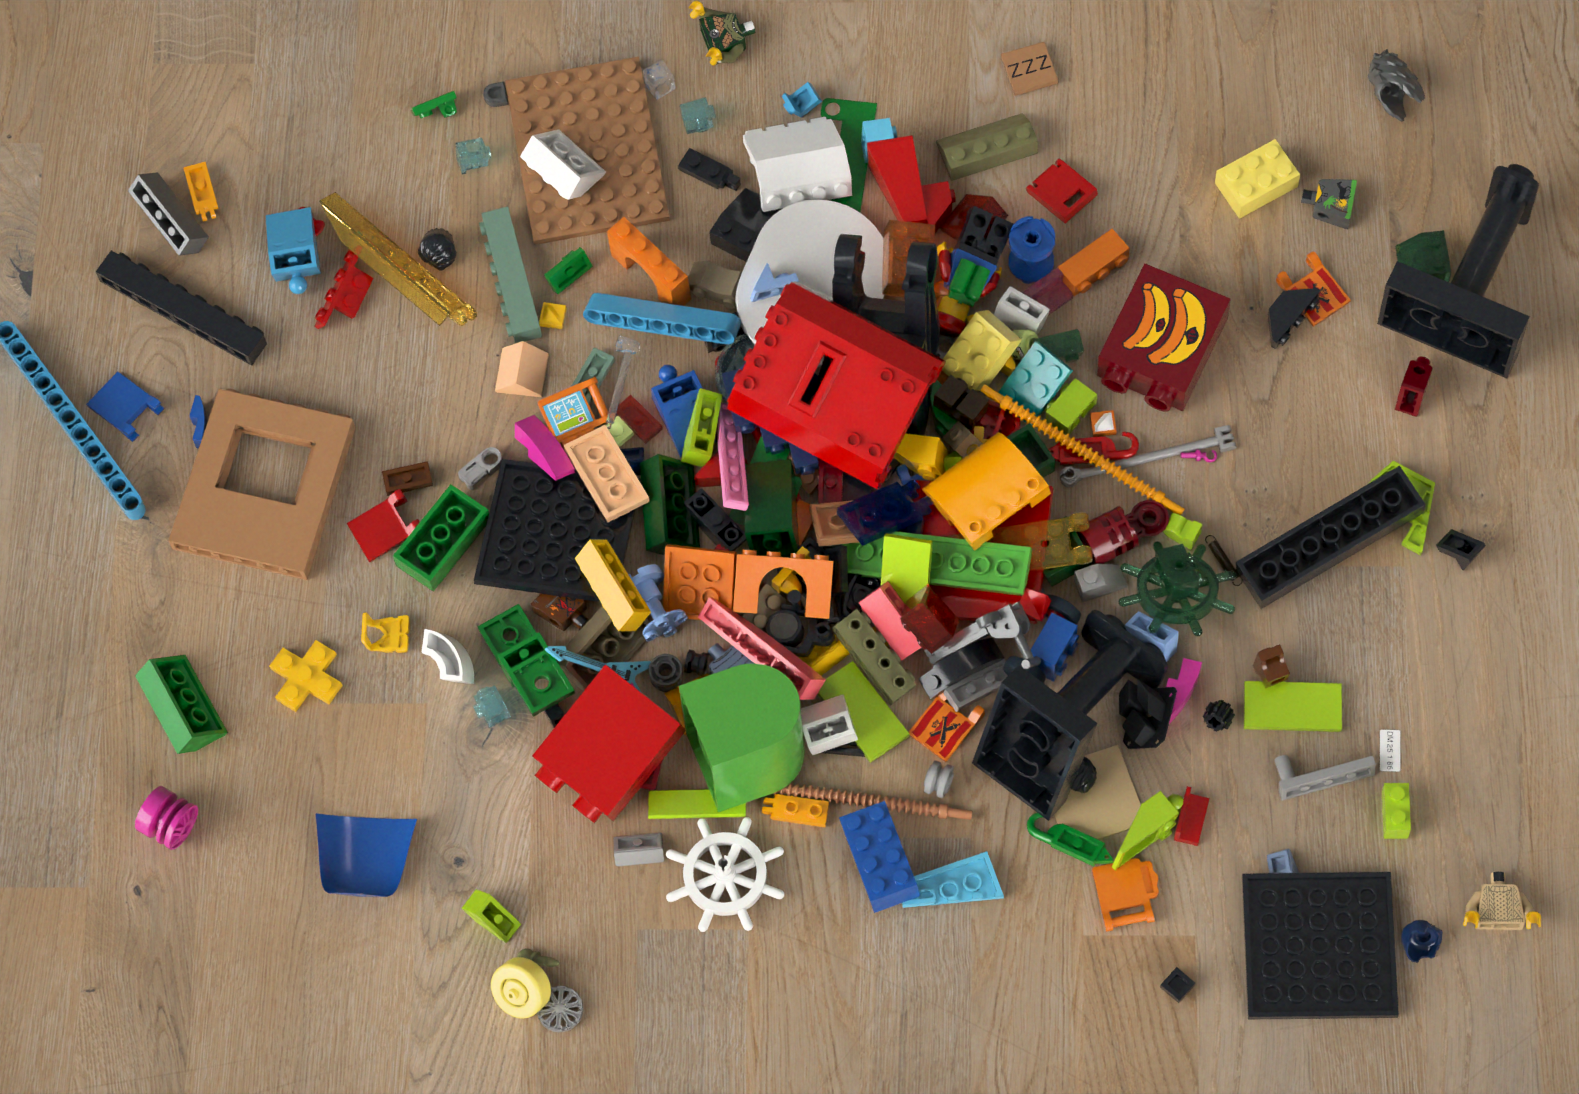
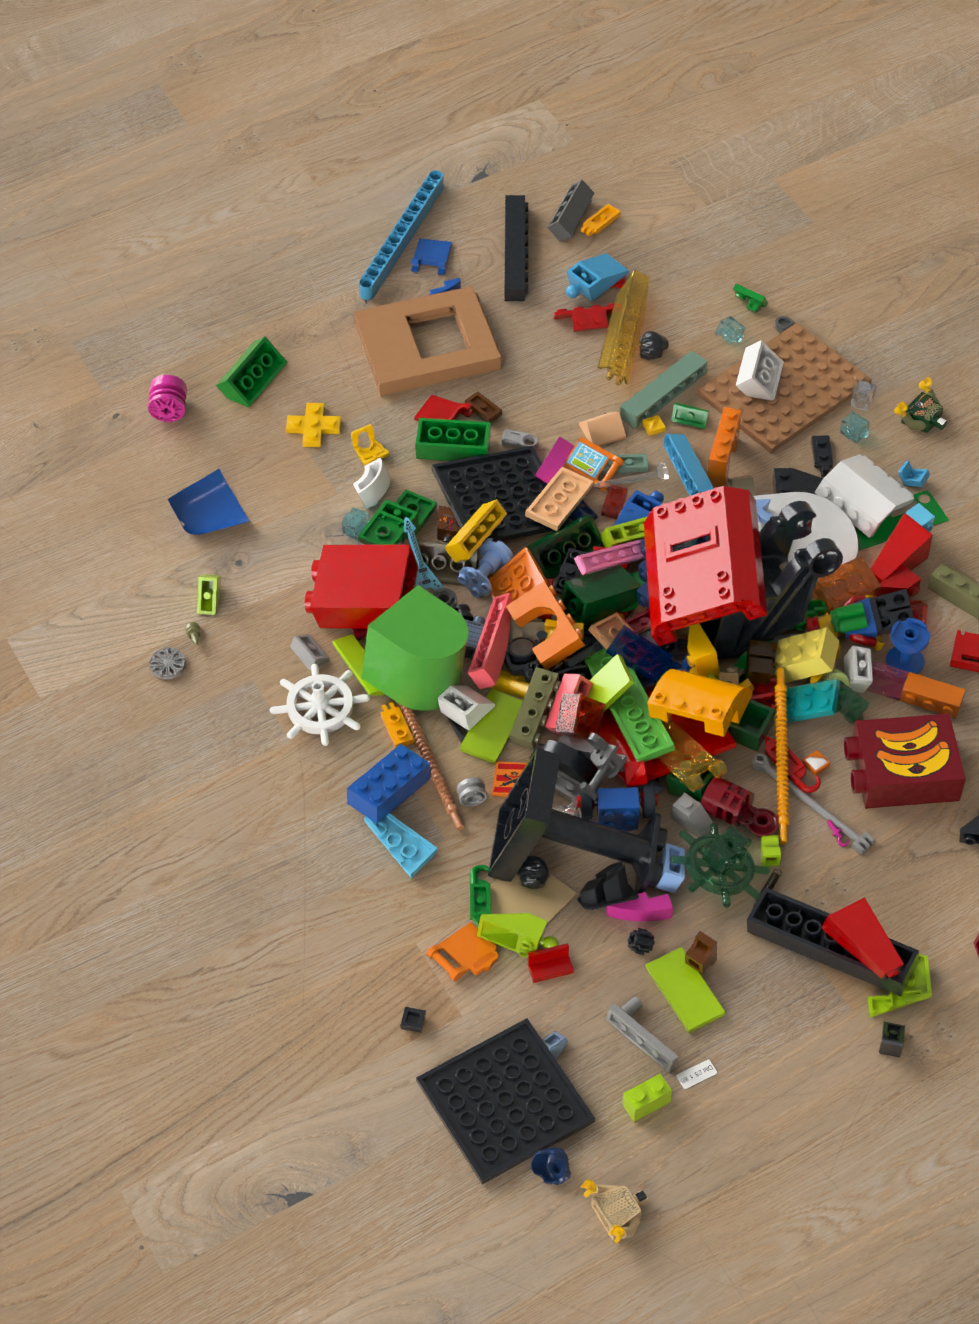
camera: 55 degrees right, 15 degrees down
light yellow wheel [491,957,551,1018] -> none
yellowish green plate [606,416,634,447] -> none
lime piece [1045,378,1097,434] -> none
none -> red slope [822,897,904,979]

